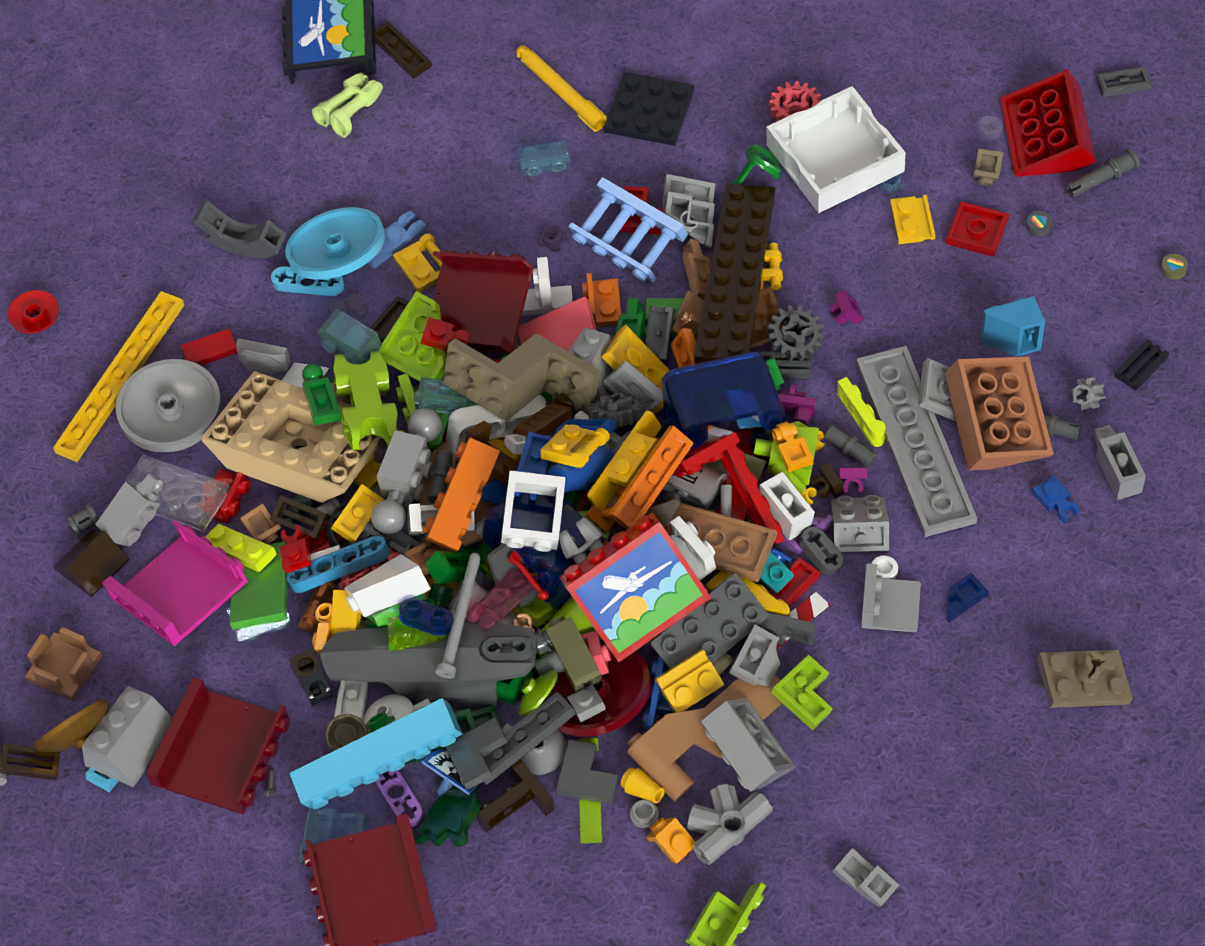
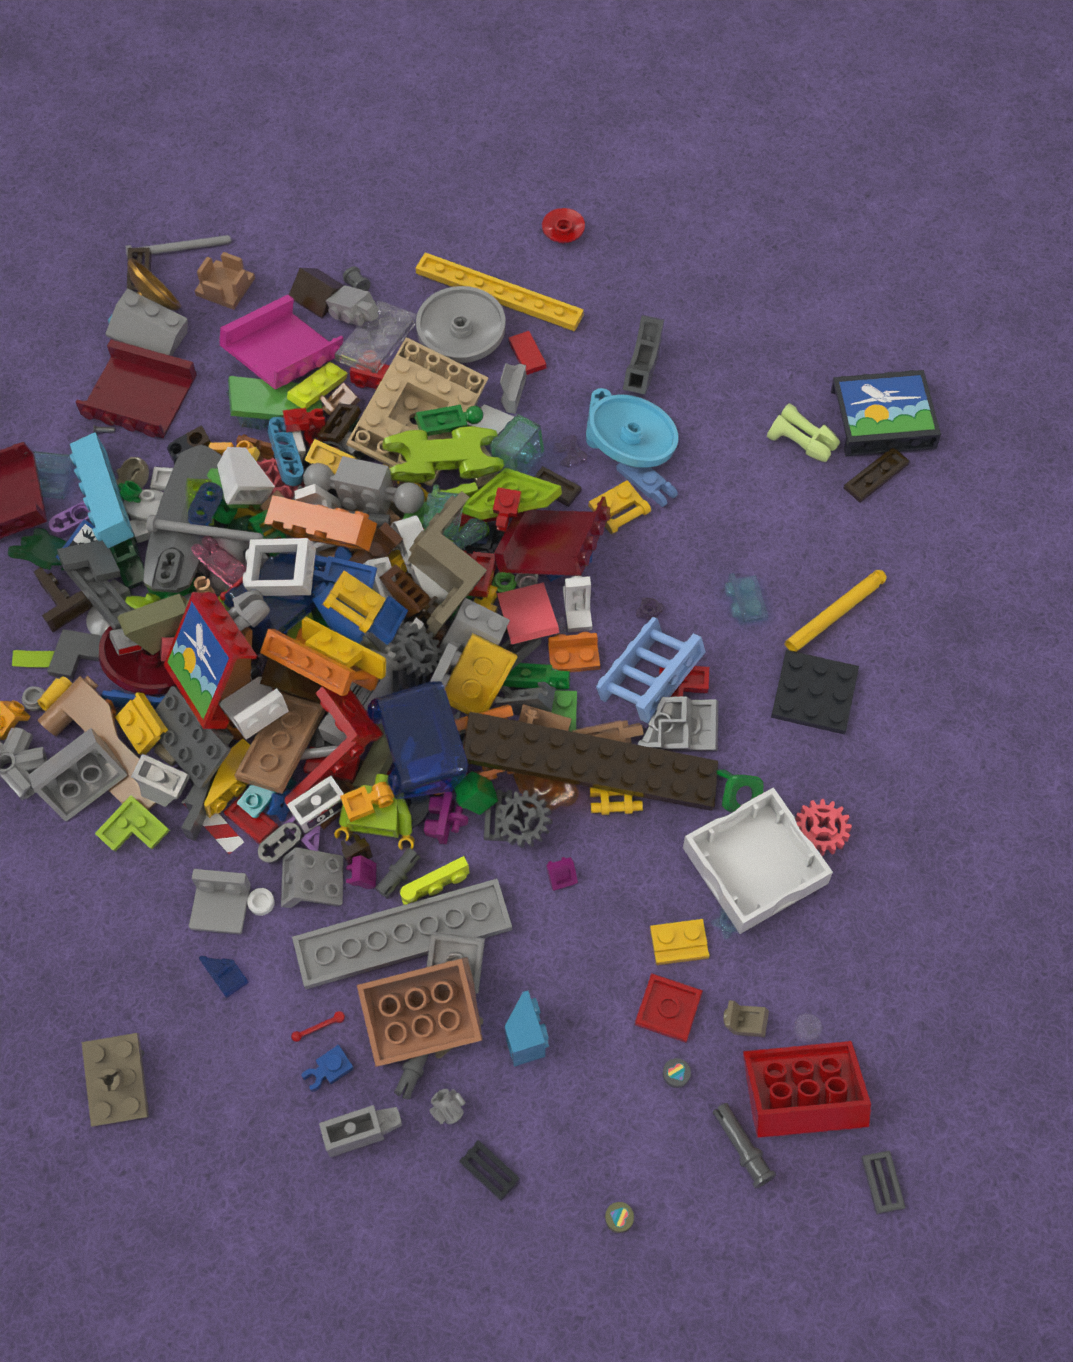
camera: 85 degrees right, 5 degrees up
none -> red hinge [291,1011,345,1042]

